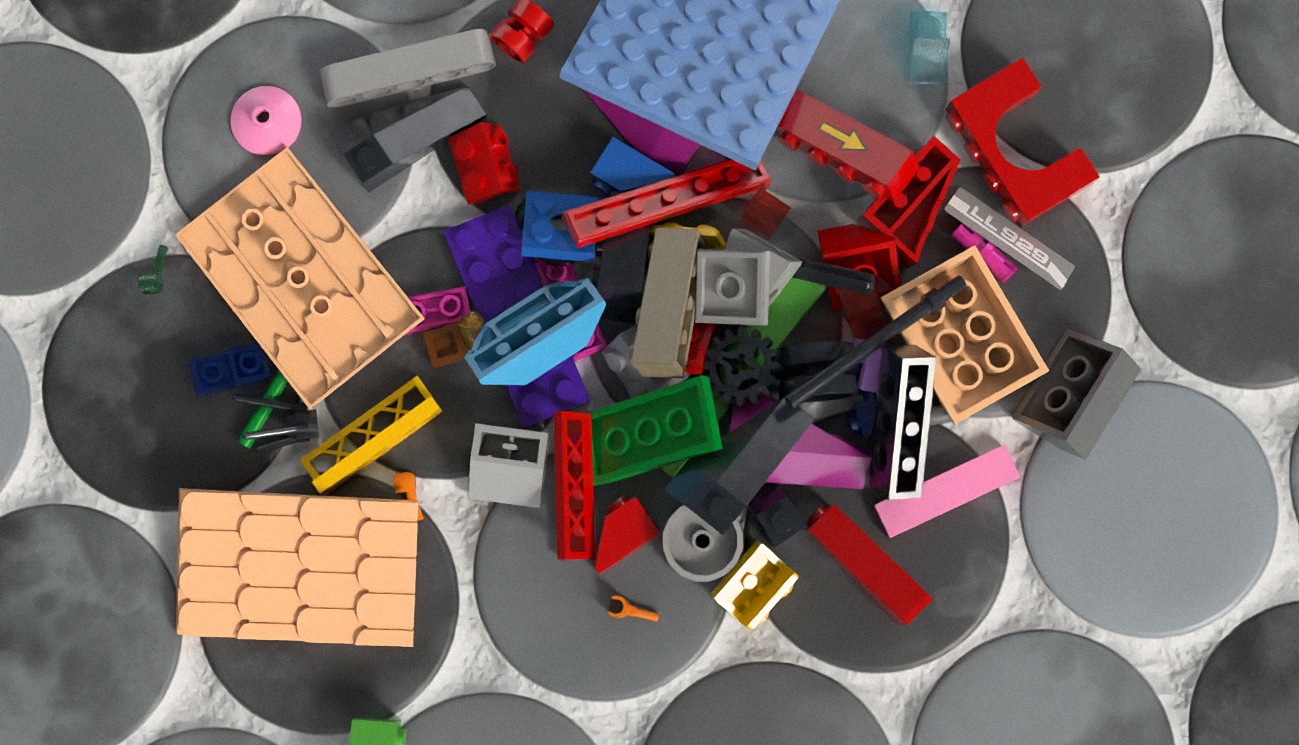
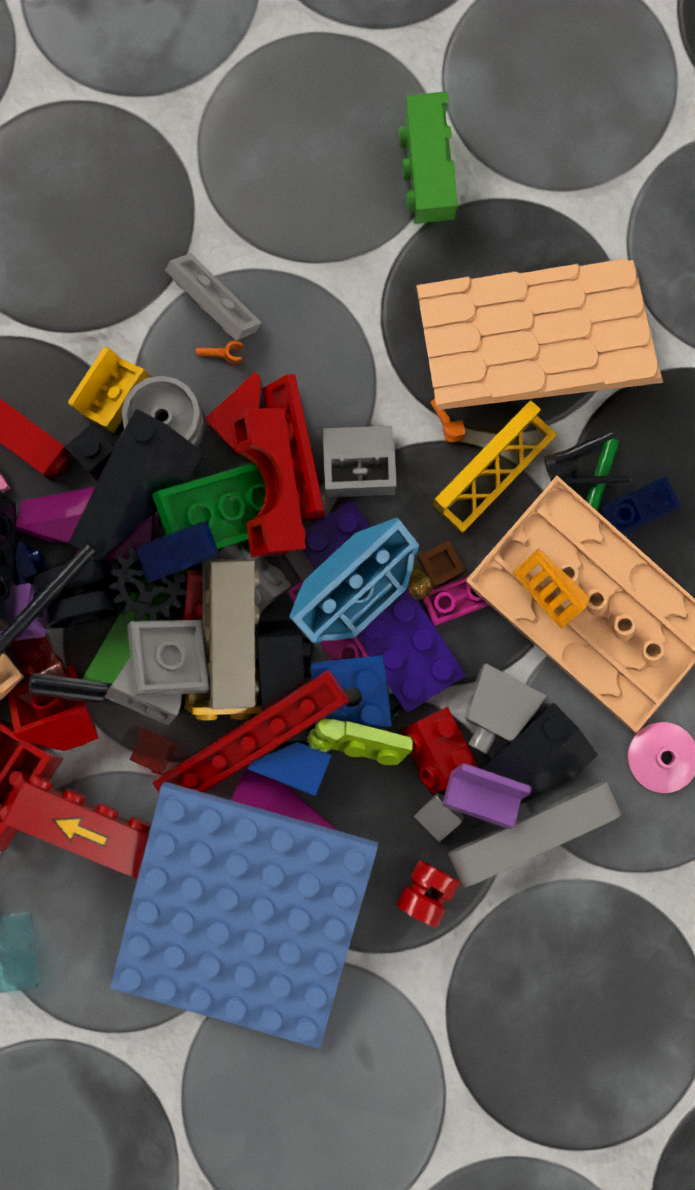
camera: 170 degrees right, 0 degrees up
none -> clear blue slope [136,521,220,583]
none -> light grey plate [165,253,262,341]
none -> red arch [230,408,306,558]
none -> lime hinge [306,718,413,765]
none -> light grey slope [414,792,464,842]
none -> medium lavender panel [442,764,531,829]
none -> light grey torso [464,663,546,754]
none -> light orange slope [513,548,590,629]

